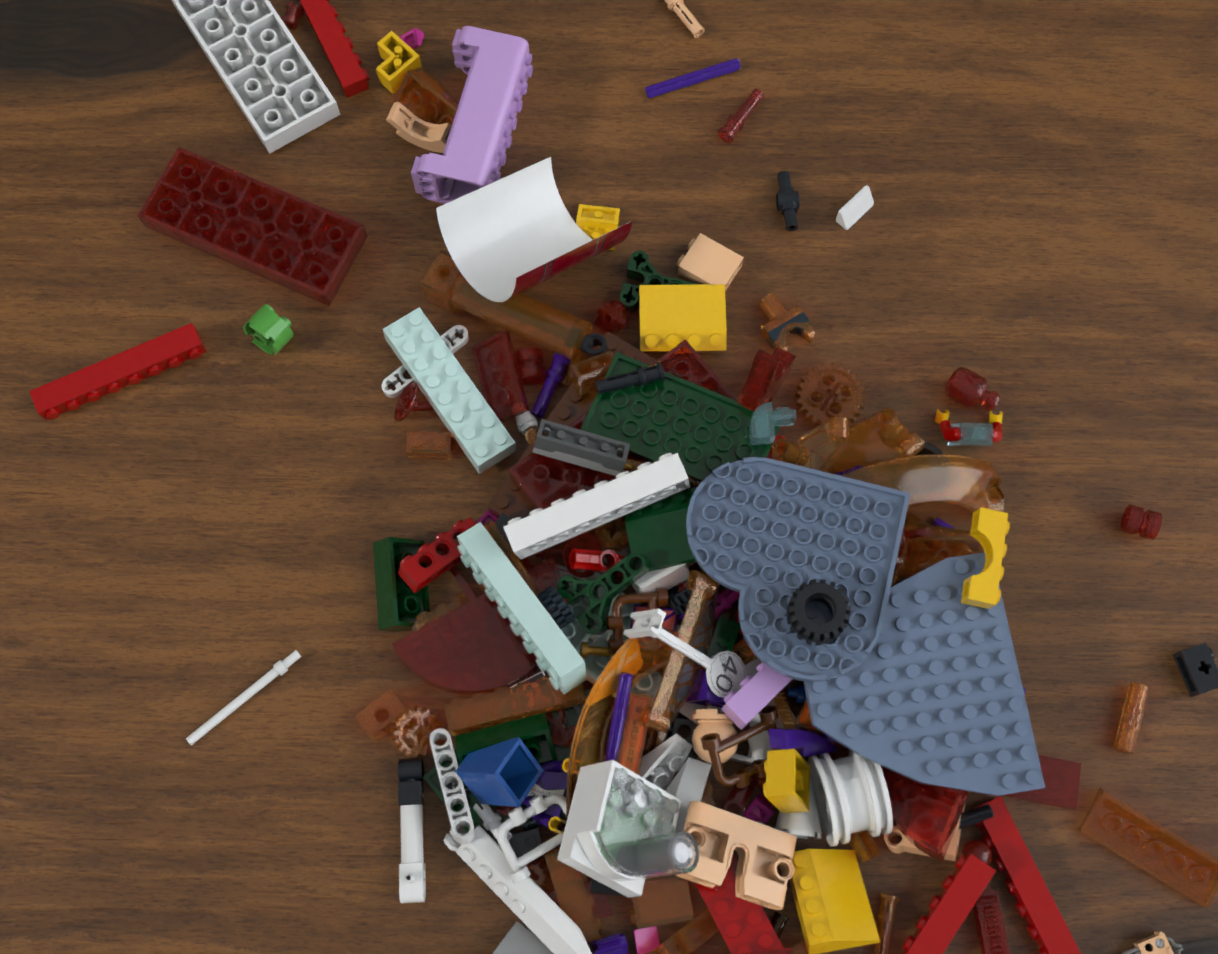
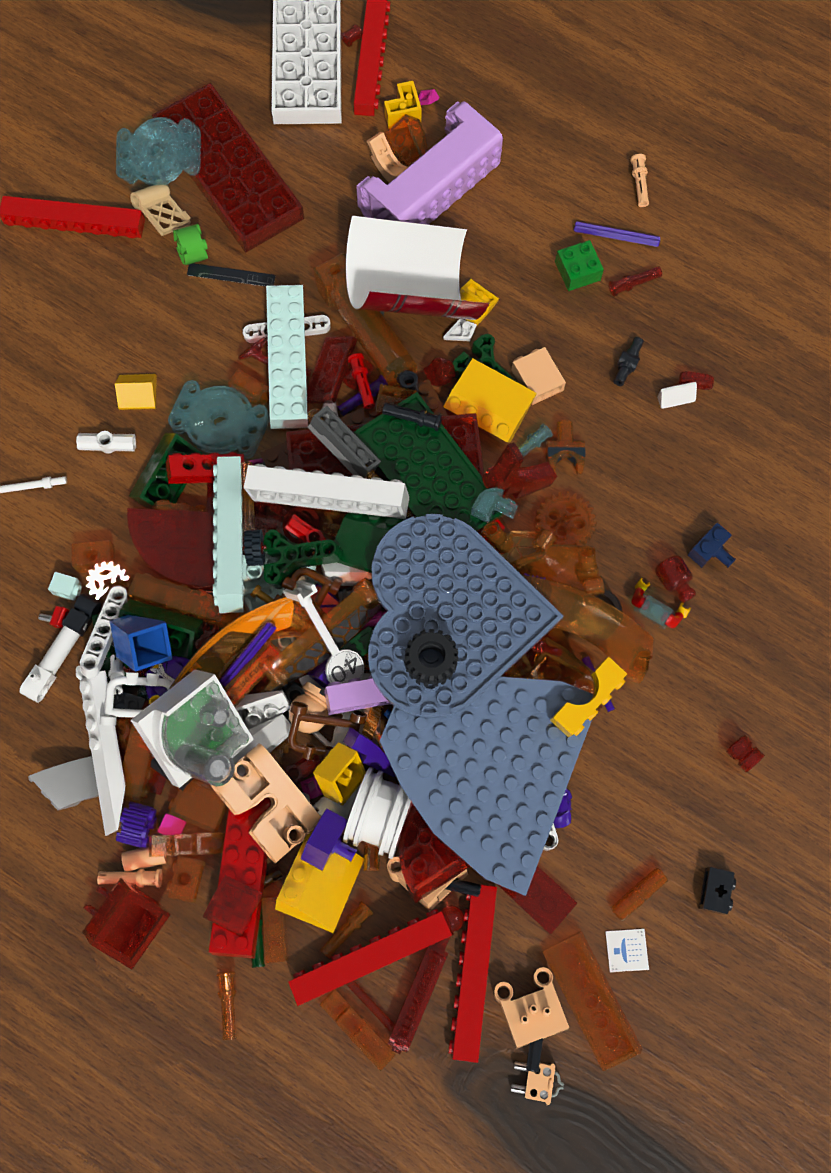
camera: 30 degrees right, 0 degrees up
none -> red piece [38,606,70,629]
none -> light aqua brick [48,572,82,601]
none -> white piece [76,431,136,454]
none -> yellow slope [115,374,157,410]
none -> clear light blue piece [116,117,201,186]
none -> tan piece [130,182,191,236]
none -> clear light blue piece [168,380,270,459]
none -> black sticker [187,263,276,286]
none -> dark purple brick [300,808,357,871]
none -> red pin [347,353,375,409]
none -> white piece [443,319,477,341]
none -> light nougat piece [494,967,569,1073]
none -> clear light blue pin [502,424,553,469]
none -> green brick [555,240,604,291]
none -> white sticker [606,929,649,972]
none -> clear red beam [679,371,714,390]
none -> dark blue brick [687,523,736,568]

